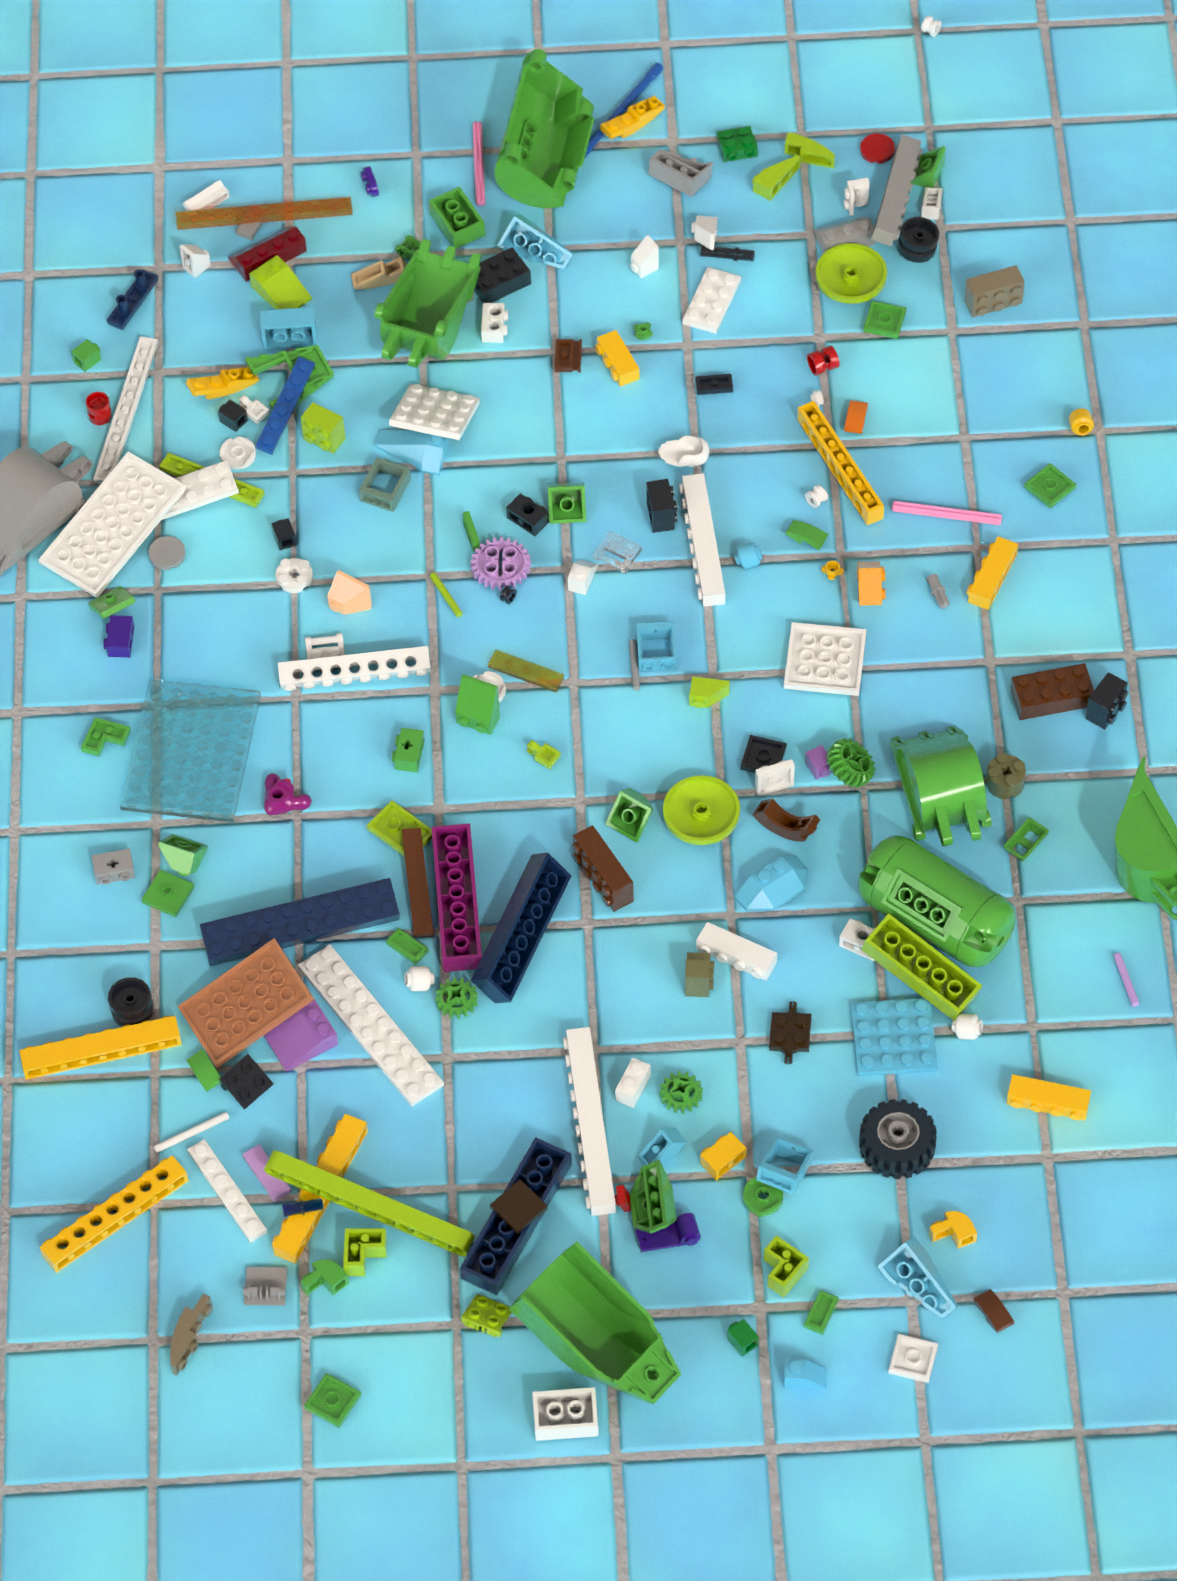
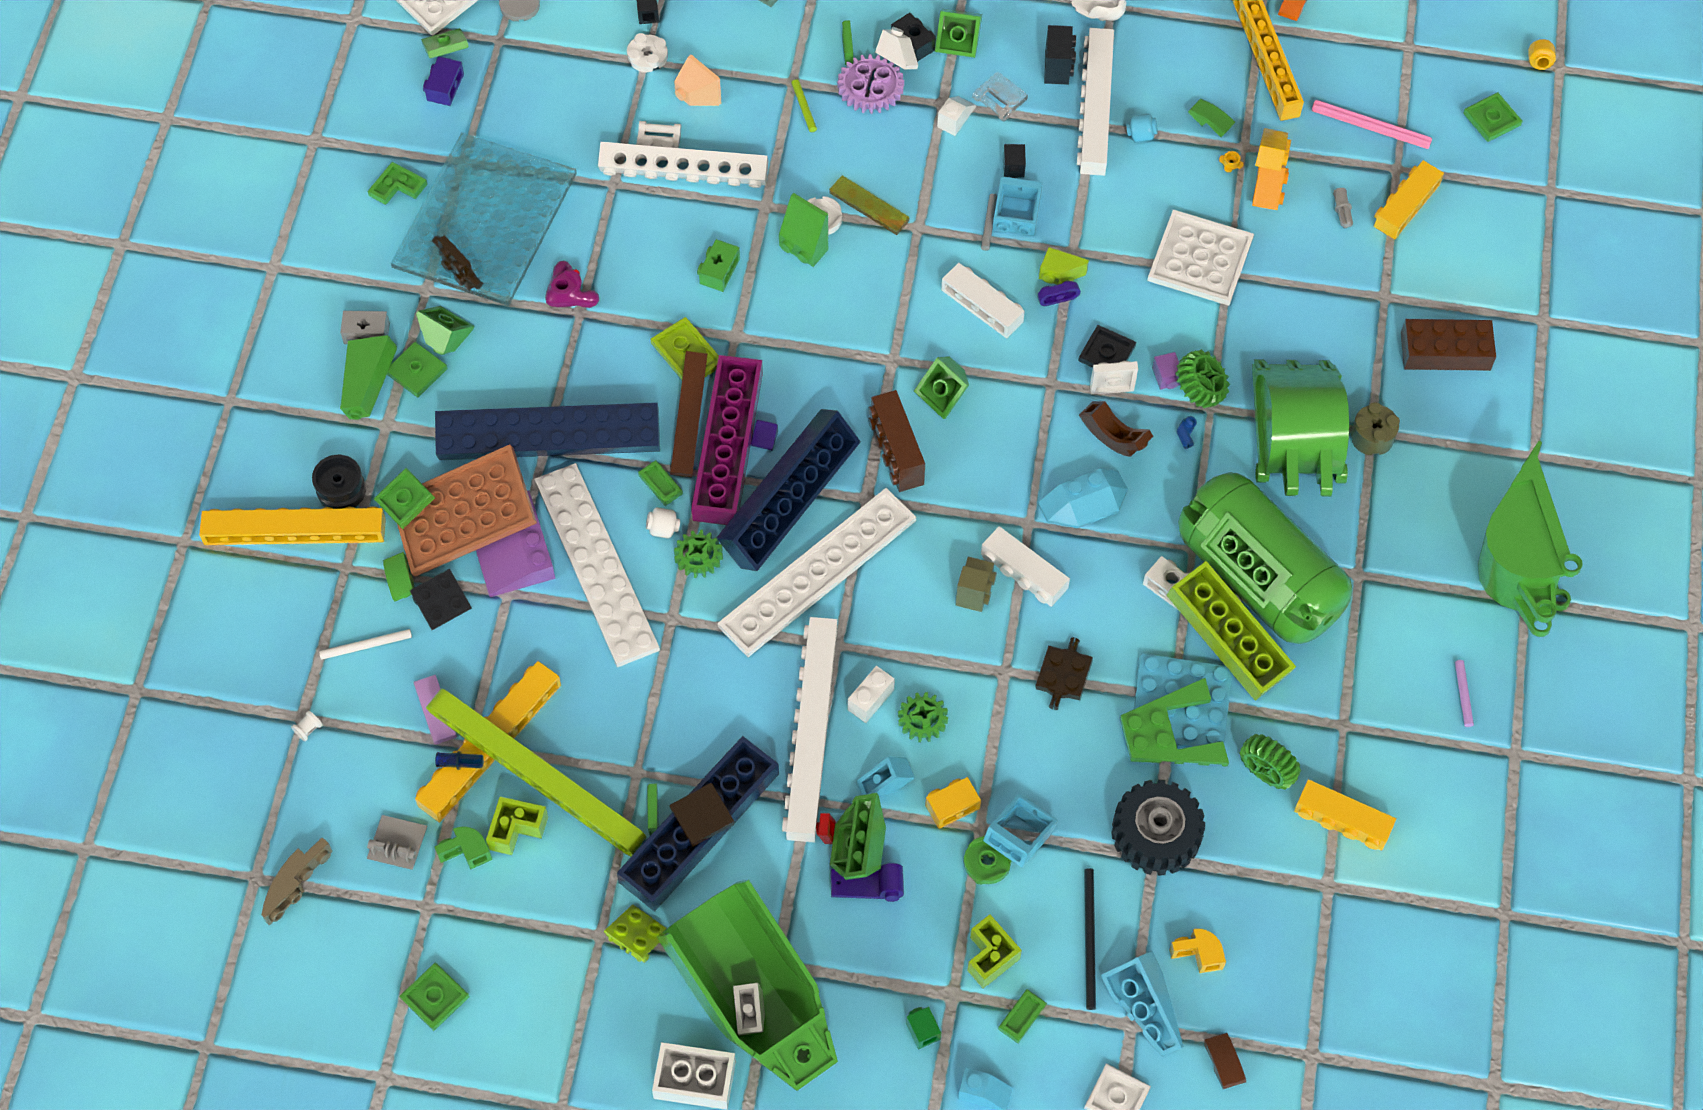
camera: 10 degrees right, 5 degrees up
yellow brick [40,1155,188,1273] -> none
white plate [187,1139,267,1243] -> none
black bush [500,586,517,604] -> none
lime plate [527,740,561,769] -> none
lime dish [663,775,740,845] -> none
white wheel [805,485,828,508] -> none
white head [952,1014,983,1040] -> none
bright green piece [1004,818,1049,861] -> none
black brick [1086,672,1128,730] -> none
none -> white bush [291,711,323,741]
none -> bright green slope [340,335,397,420]
none -> bright green plate [374,468,435,529]
none -> dark brown plate [432,235,483,291]
none -> bright green tile [647,784,659,836]
none -> white plate [718,488,916,657]
none -> white slope [733,983,765,1036]
none -> dark purple slope [751,420,778,451]
none -> white slope [875,27,918,70]
none -> white brick [941,263,1025,338]
none -> black brick [1003,144,1026,178]
none -> dark purple plate [1037,281,1081,306]
none -> black piece [1084,868,1096,1010]
none -> bright green wing [1120,678,1229,767]
none -> blue arm [1177,416,1197,449]
none -> bright green gear [1239,734,1301,790]
none -> yellow brick [1255,128,1291,171]

